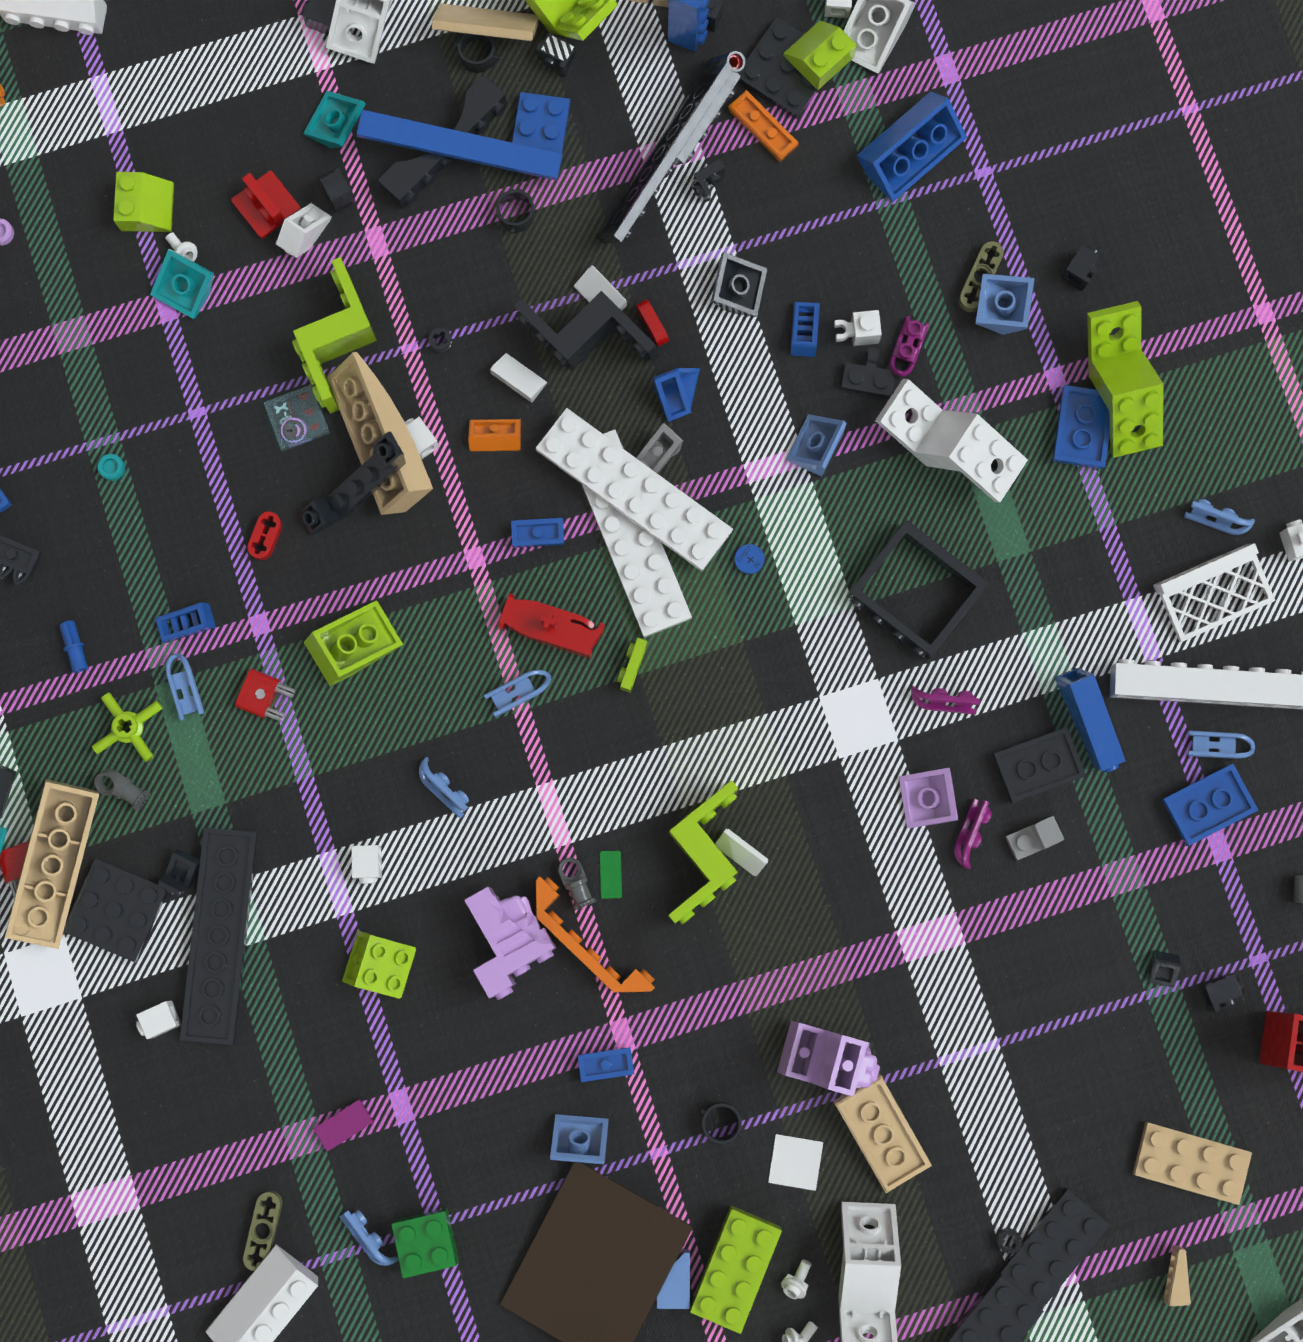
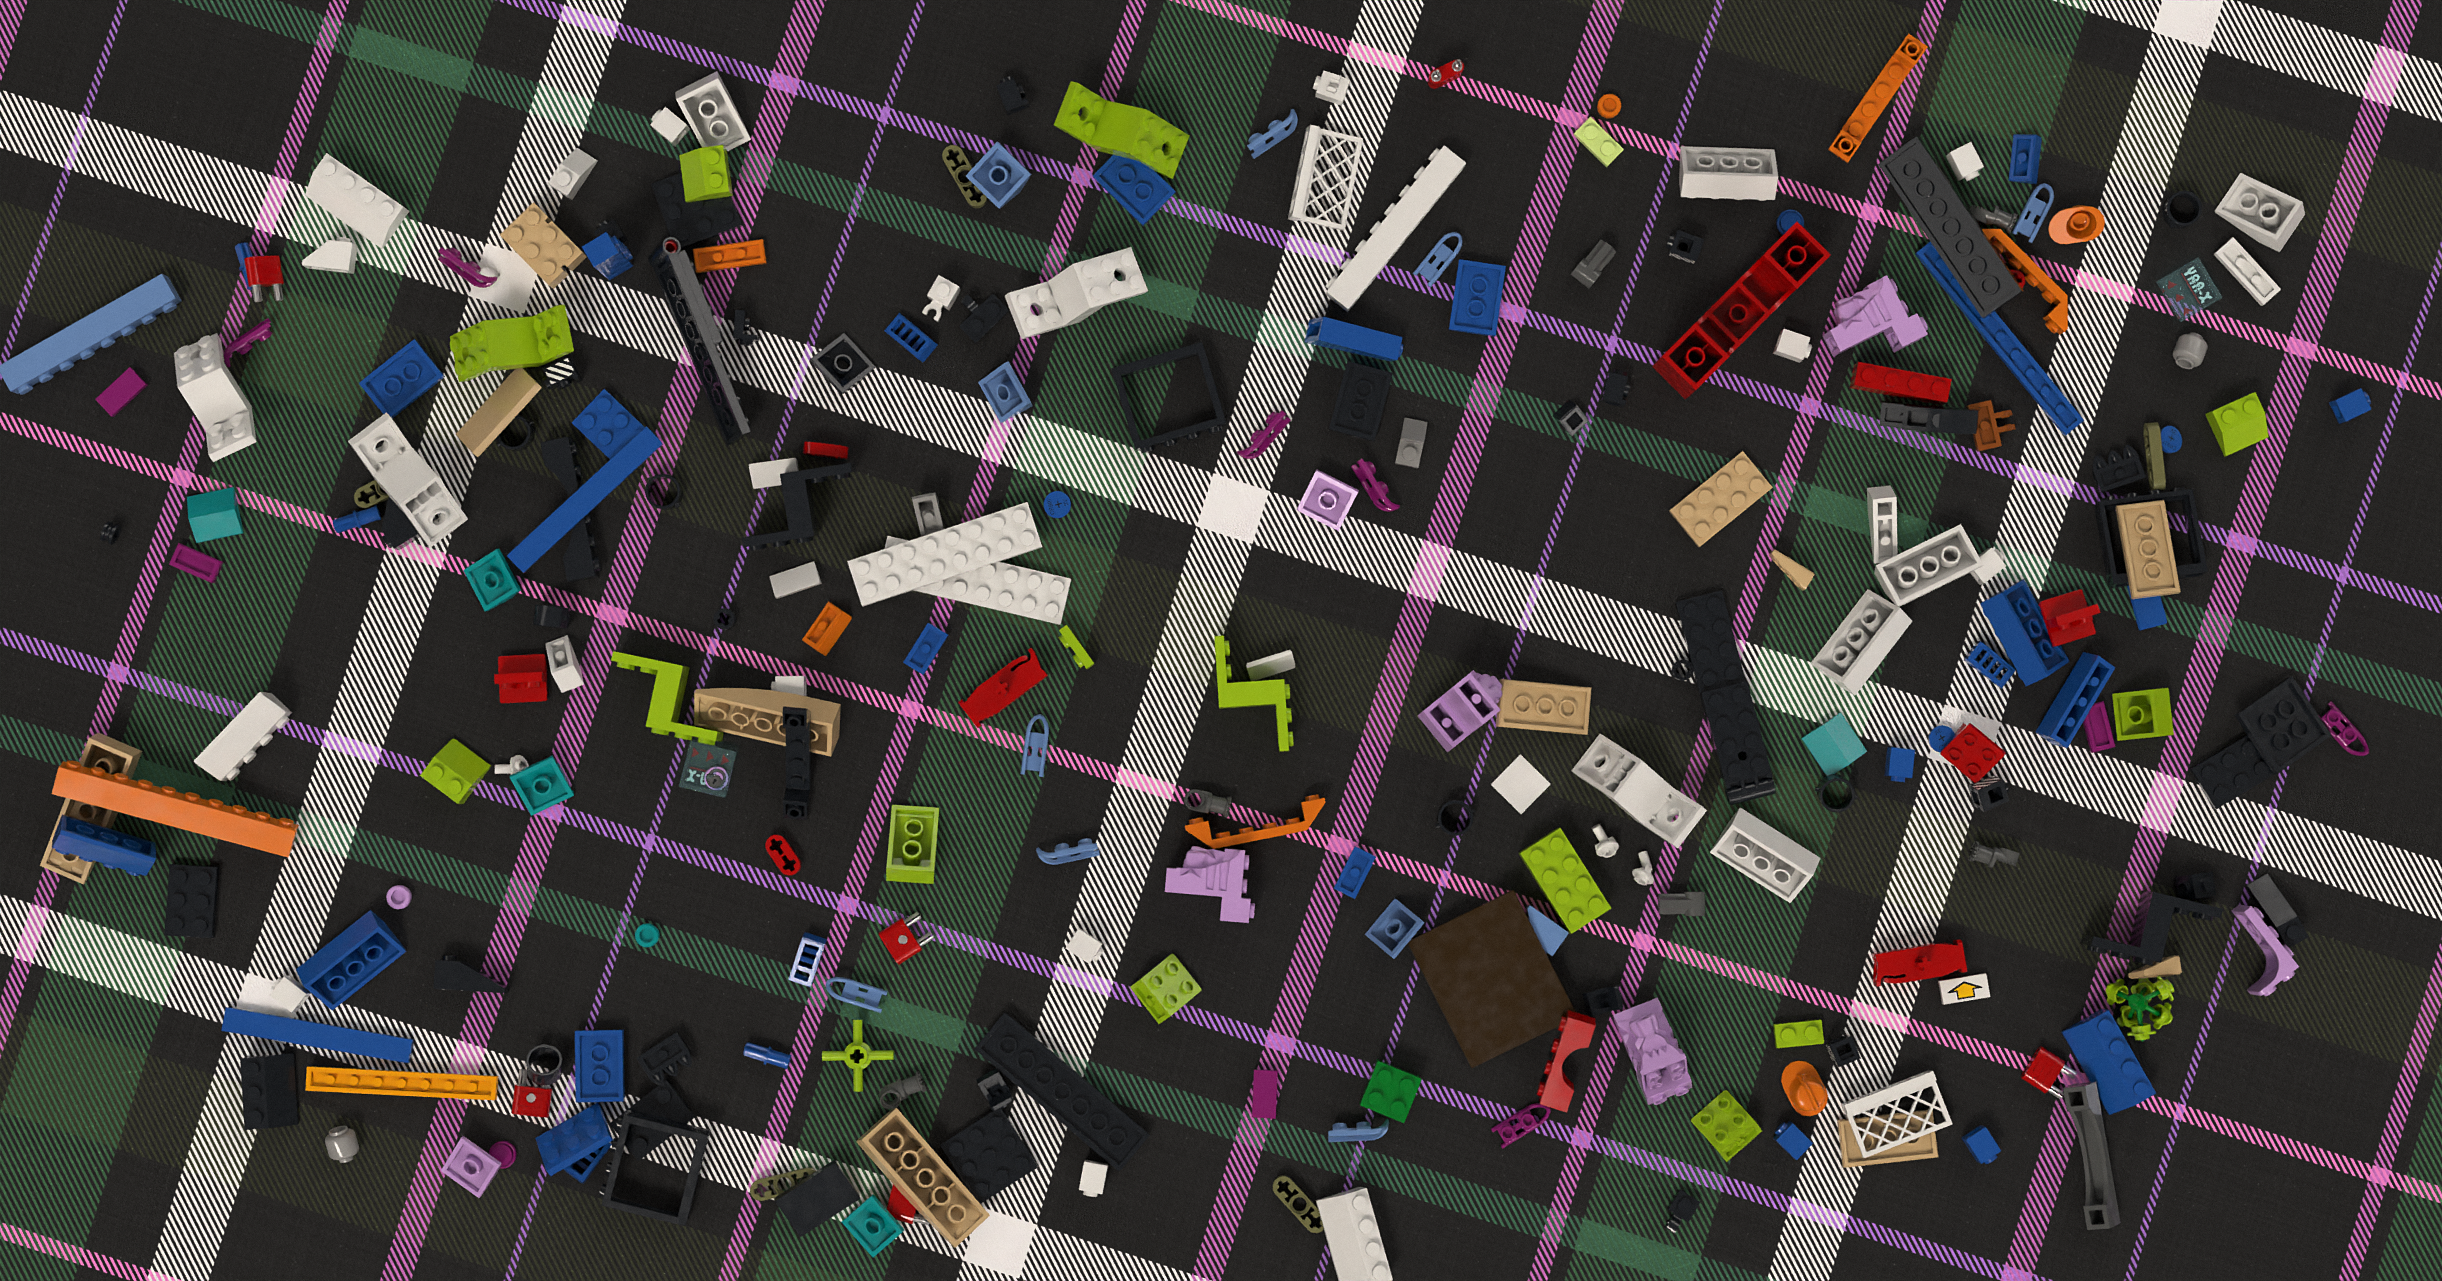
camera: 55 degrees left, 5 degrees up
green sticker [600,851,622,899] -> none
blue slope [653,368,700,422] -> none
blue slope [856,91,967,202] -> none
magenta piece [890,316,930,377] -> none

